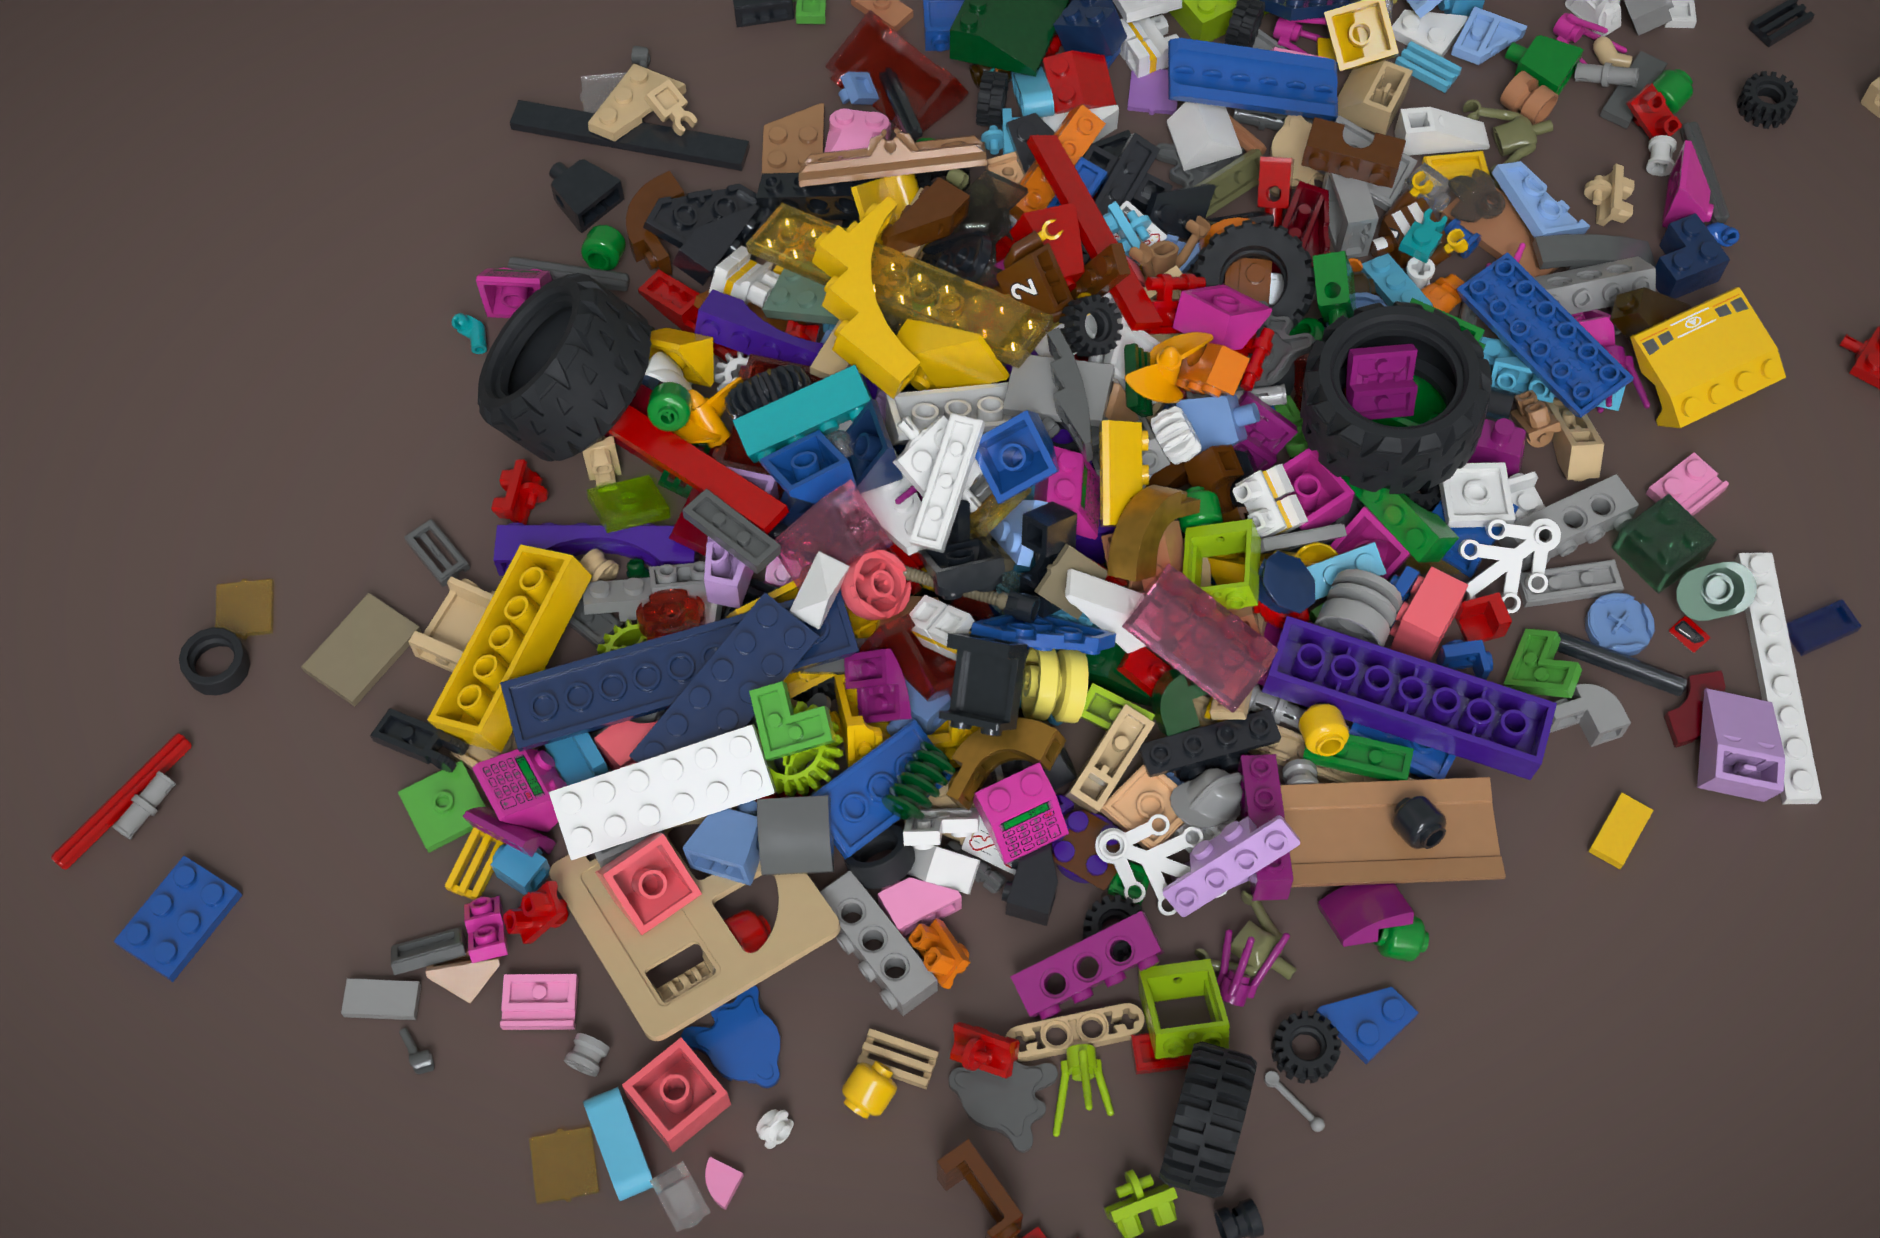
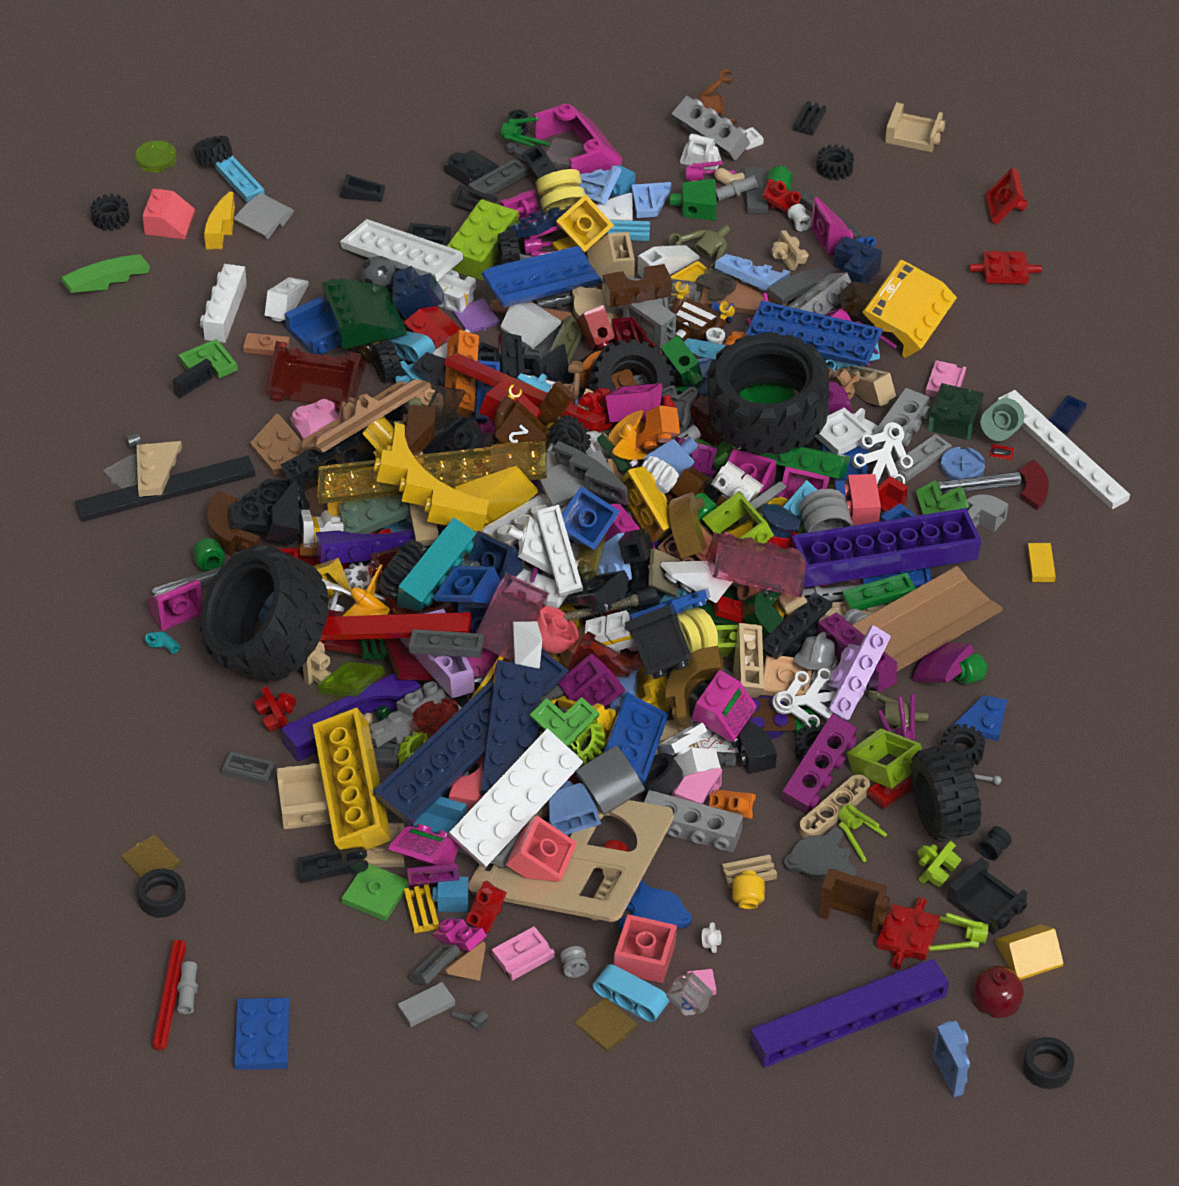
camera: 35 degrees left, 15 degrees down
dark tan tile [301,593,422,707] -> none
black torso [549,159,625,233] -> none
tan plate [644,79,697,136] -> none
green head [647,382,692,432] -> none
medium blue tile [838,71,880,105] -> none
black axle [879,68,923,142] -> none
dark green piece [882,741,956,820] -> none
red hips [950,1022,1020,1079] -> none
yellow head [1298,704,1349,757] -> none
magenta slope [1346,344,1418,420] -> none
black head [1392,796,1446,849] -> none
teal plate [1399,208,1448,263] -> none
nougat wheel [1500,71,1559,125] -> none
lavender slope [1697,688,1785,802] -> none

